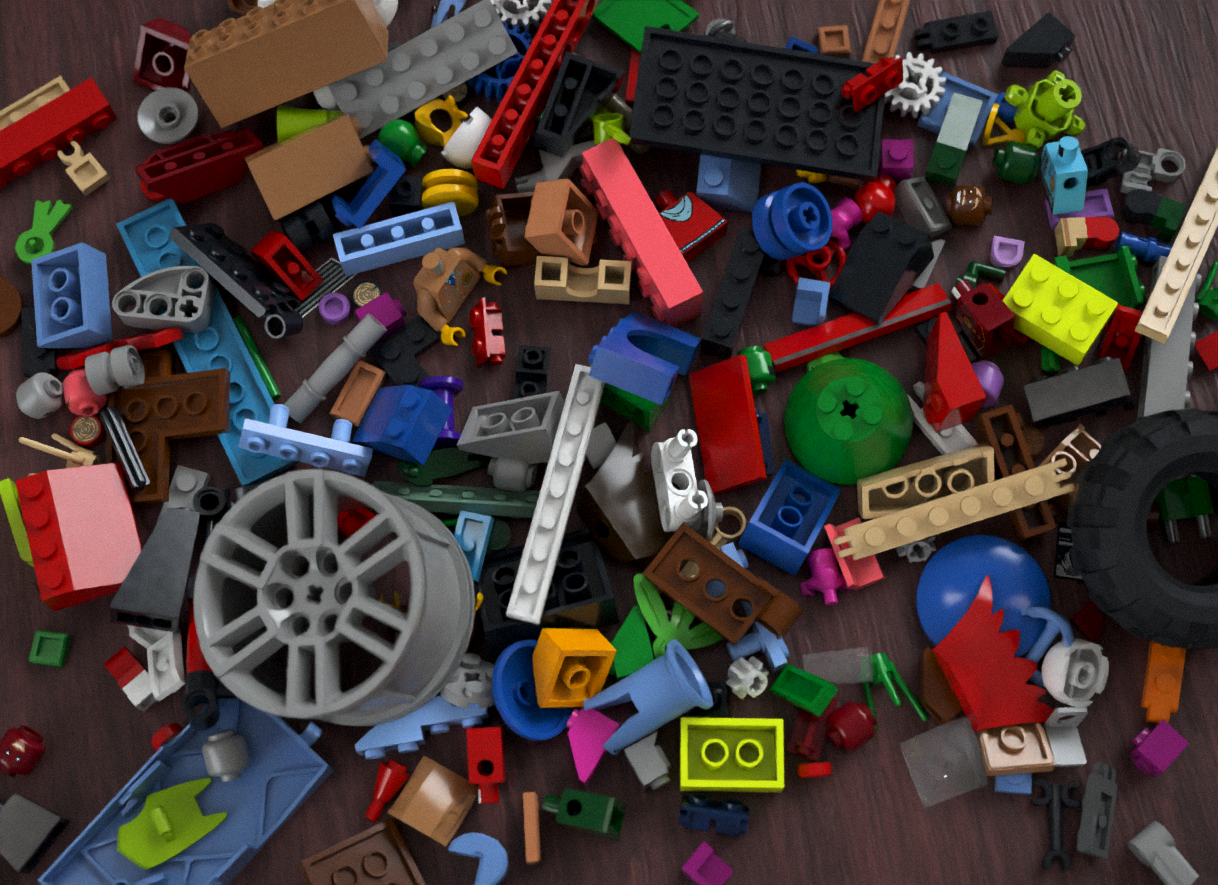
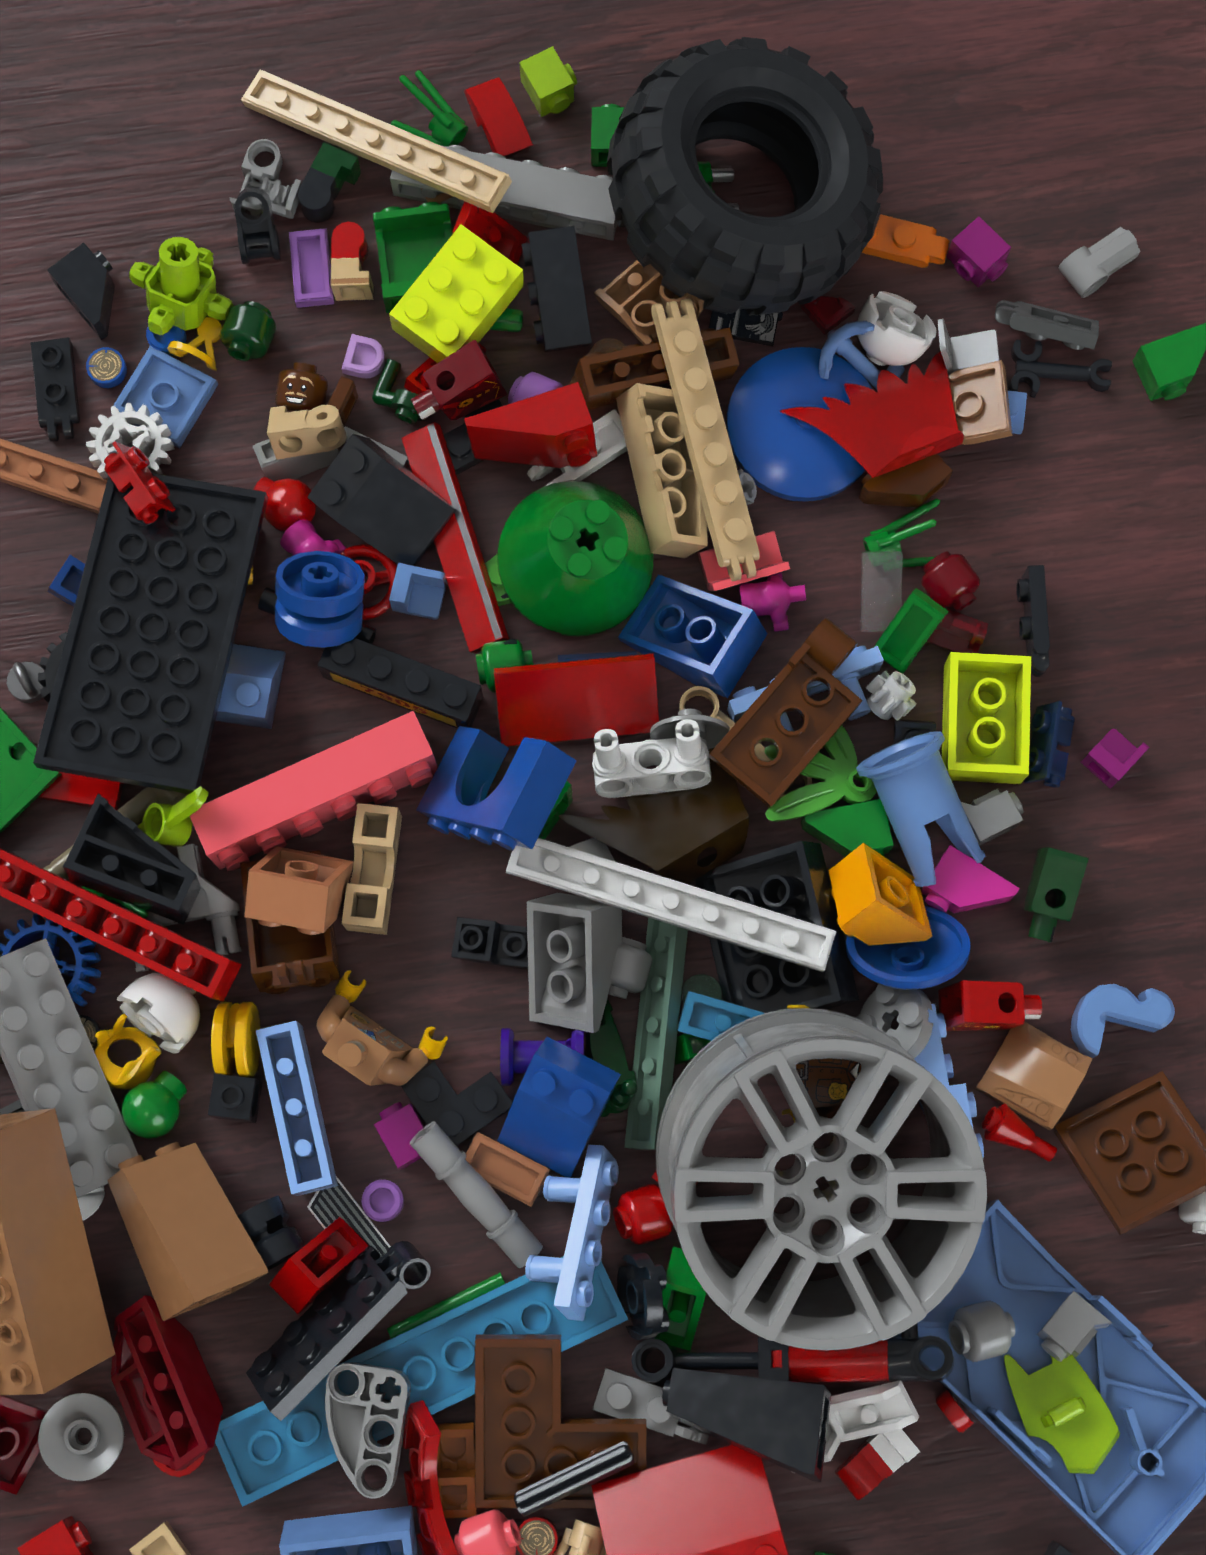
camera: 90 degrees left, 5 degrees up
light grey wheel [85,345,145,396] -> none
lime plant [277,105,342,142] -> none
blue panel [331,139,406,229] -> none
tile [351,280,383,309] -> none
red hinge [469,298,506,368] -> none
nougat tile [523,792,542,865] -> none
red torso [655,189,728,263] -> none
red tile [797,762,832,778] -> none
nougat tile [817,25,851,58] -> none
magenta brick [878,139,914,184] -> none
clear slope [899,716,988,808] -> none
slope [925,92,983,188] -> none
medium azure torso [1037,136,1088,215] -> none
blue pin [1115,232,1172,262] -> none
none -> tile [86,347,127,388]
none -> tan leg [267,405,347,460]
none -> reddish brown tile [327,376,358,426]
none -> black hinge [1016,565,1050,677]
none -> light grey window [1037,1291,1112,1362]

